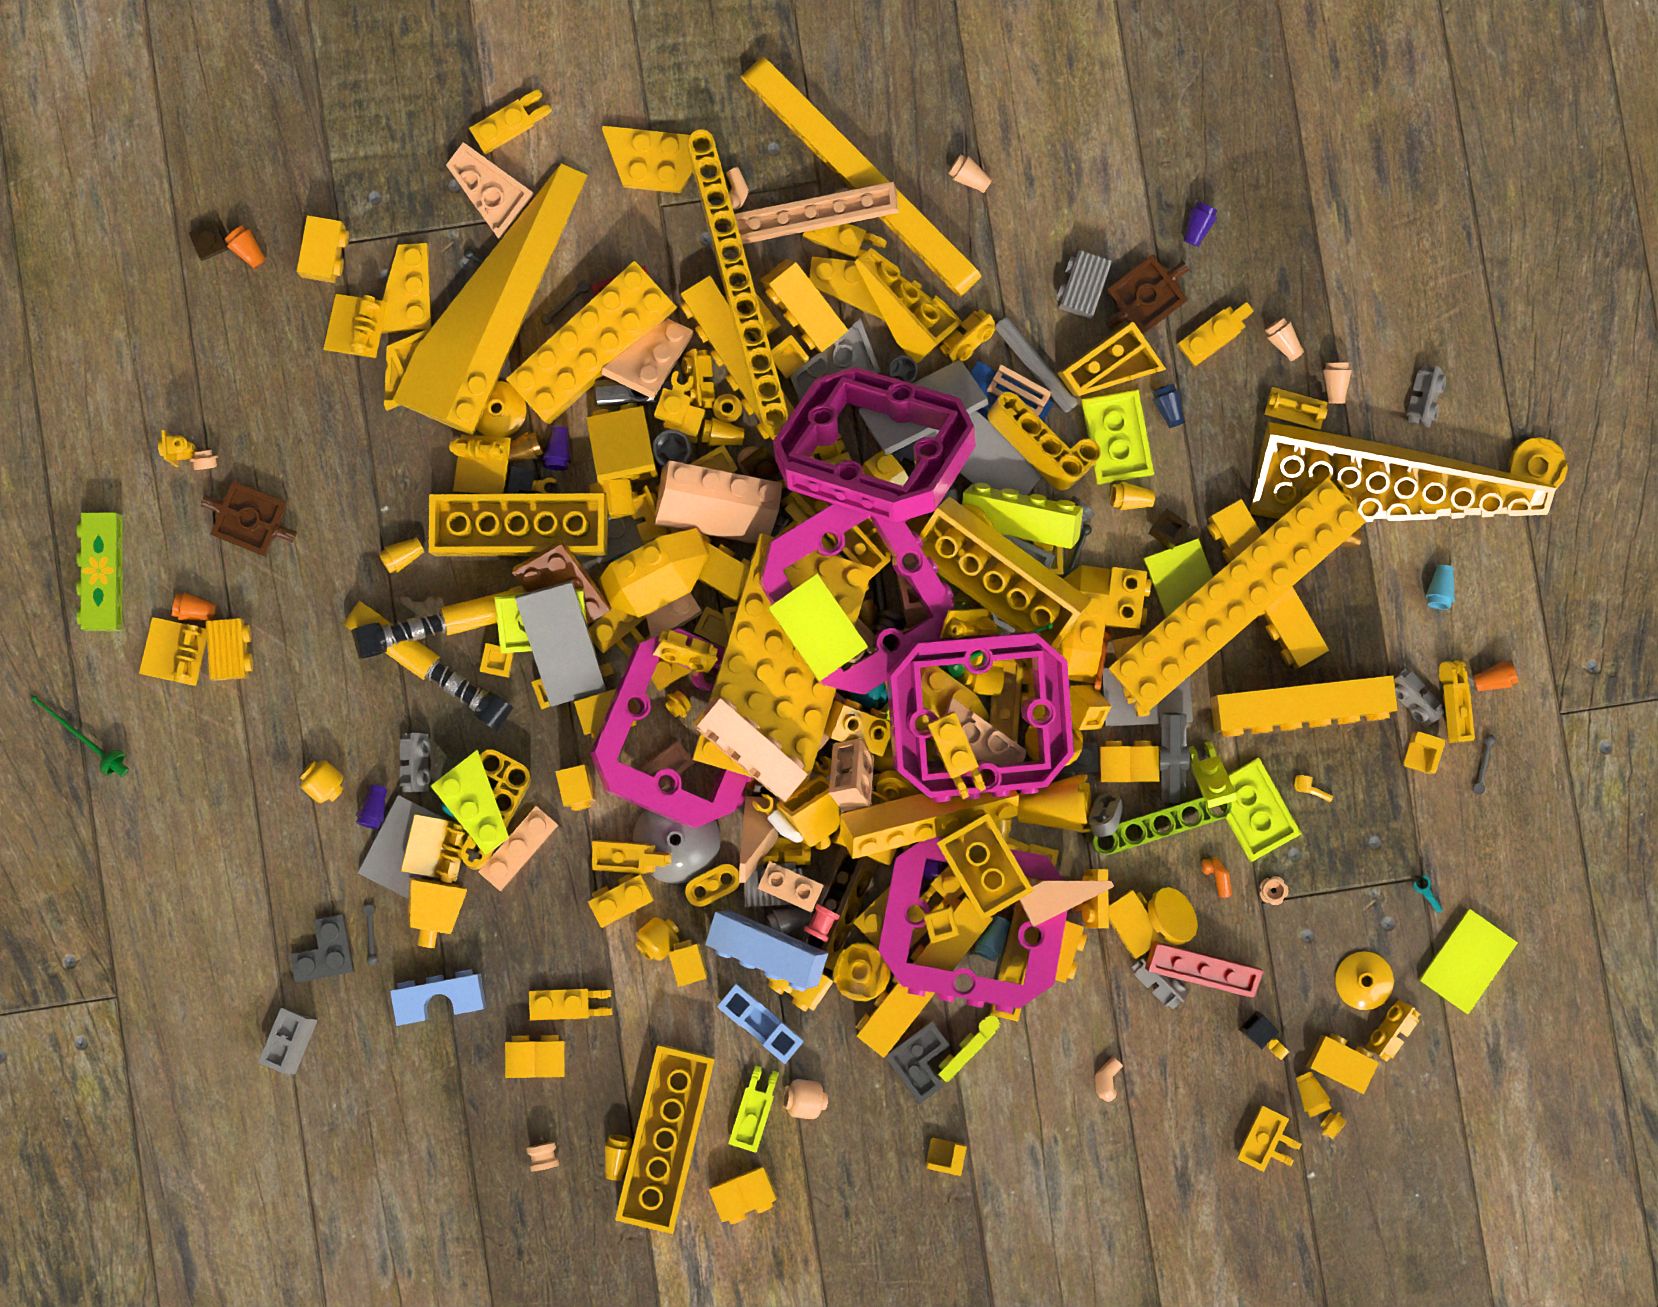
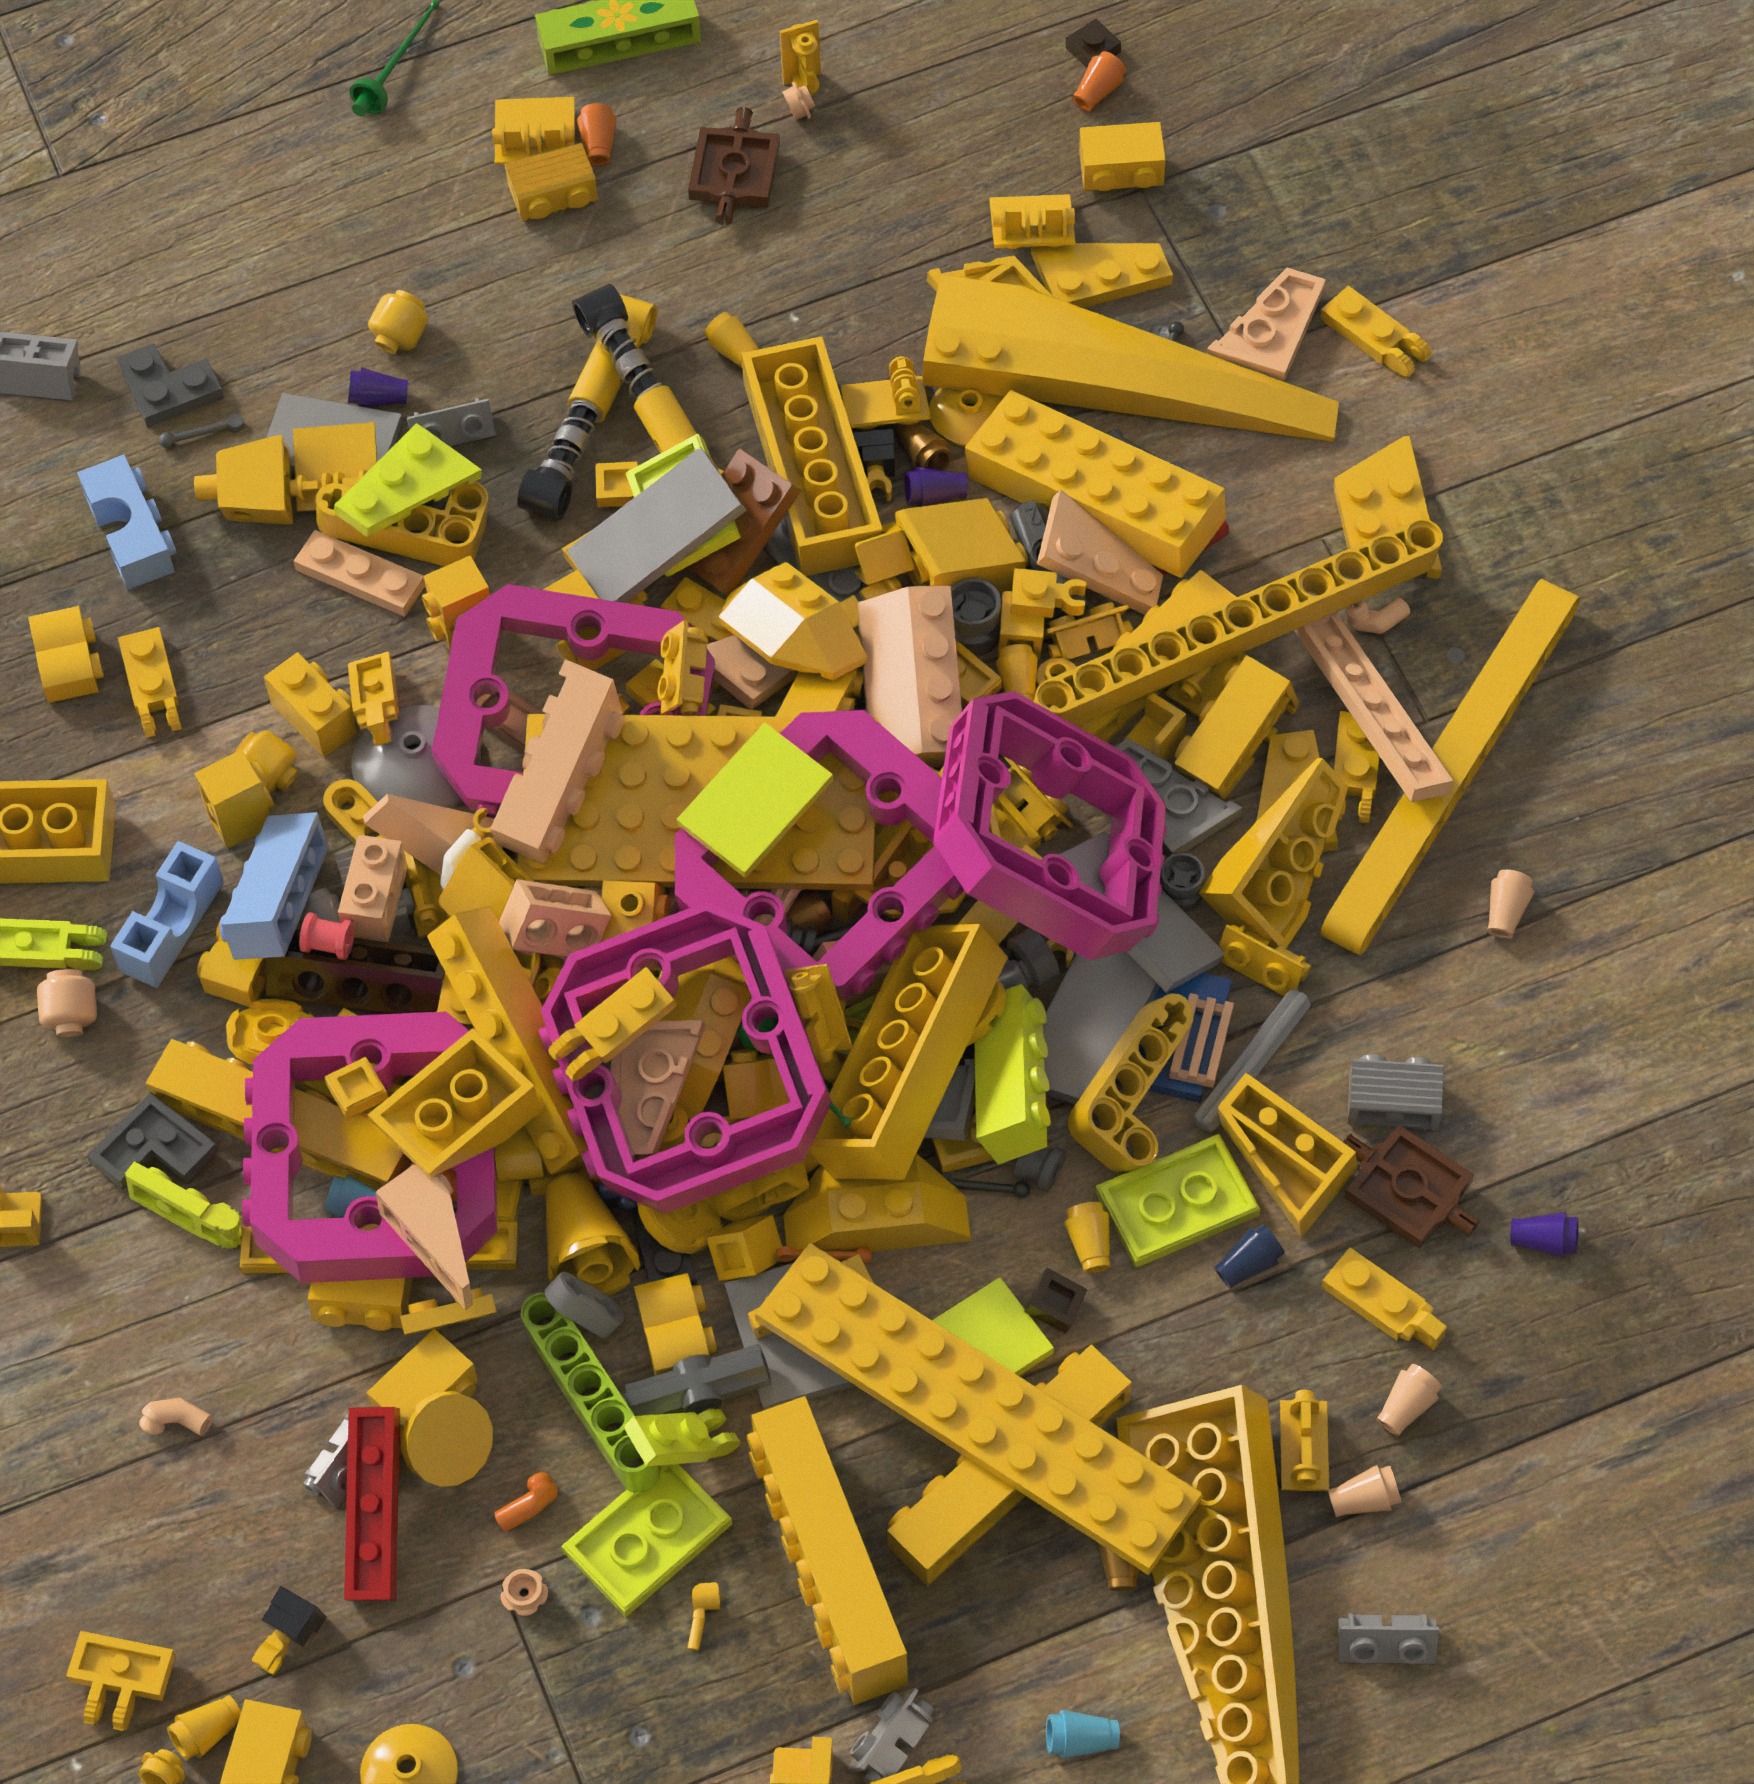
camera: 80 degrees right, 25 degrees down
yellow brick [1105,567,1151,631] -> none

